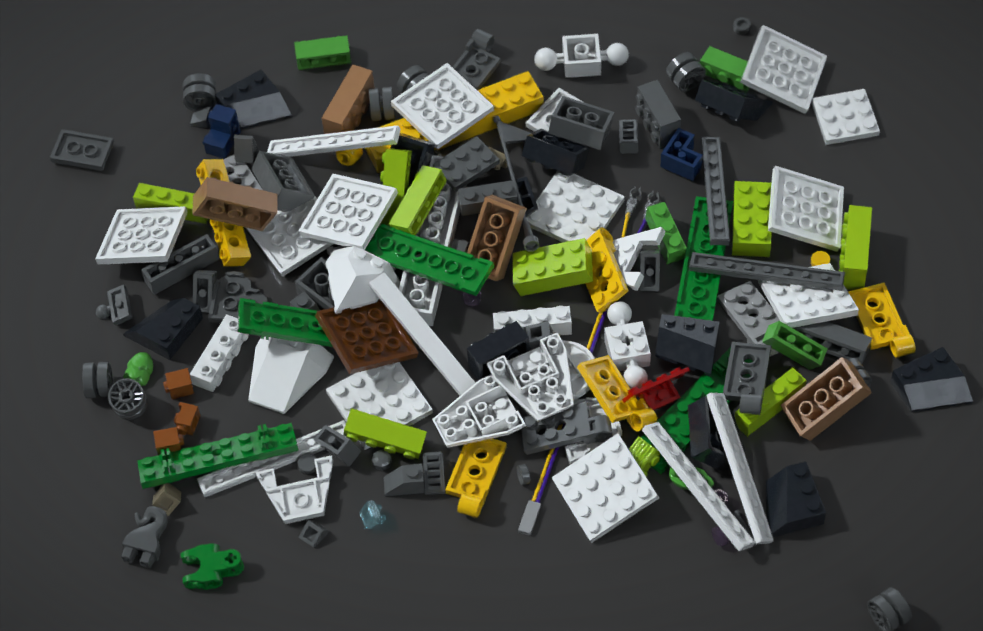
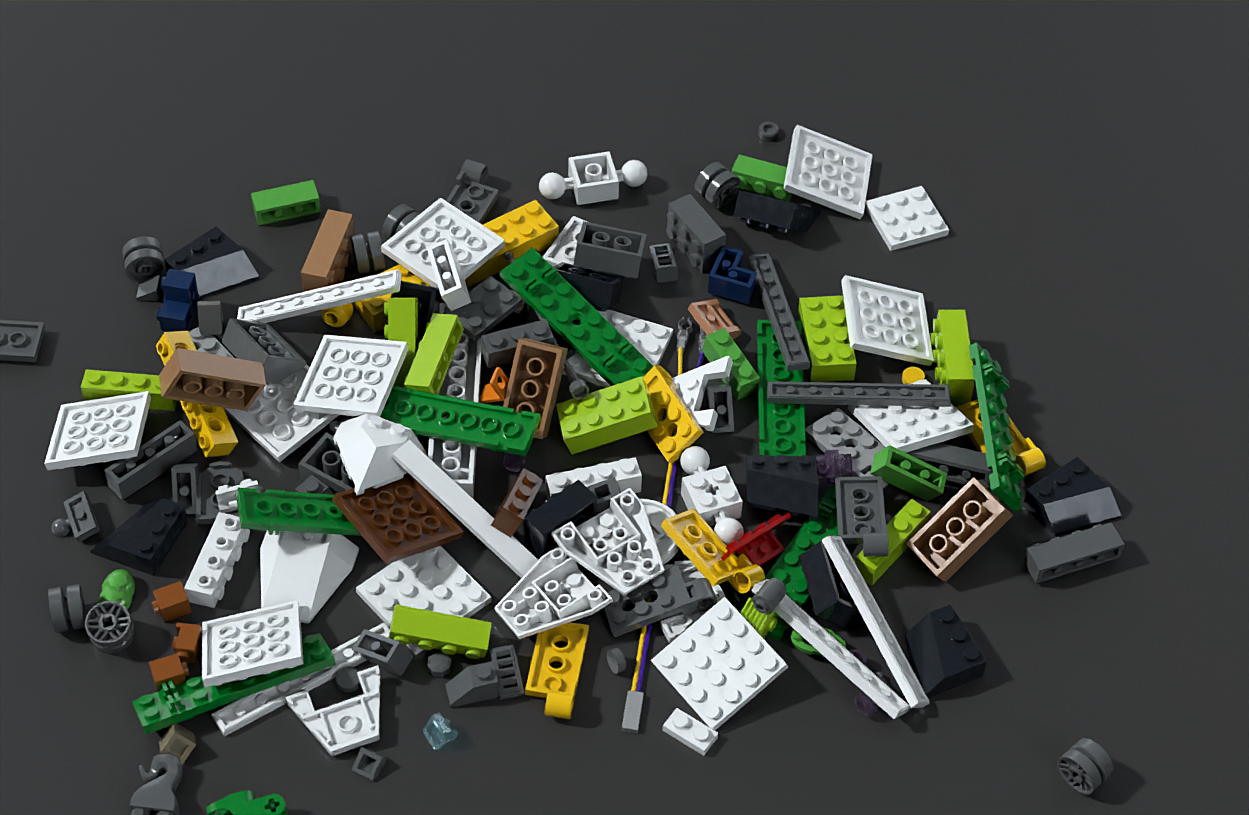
camera: 15 degrees left, 5 degrees down
none -> white plate [202,600,303,687]
none -> white hips [215,479,260,513]
none -> white brick [427,239,471,311]
none -> orange bracket [478,367,509,403]
none -> reddish brown brick [491,468,543,538]
none -> green piece [500,247,653,386]
none -> white plate [663,708,718,756]
none -> nougat plate [688,299,742,339]
none -> dark grey brick [752,578,786,614]
none -> clear purple brick [816,450,853,483]
none -> green piece [969,342,1025,512]
none -> dark grey brick [1023,522,1125,583]

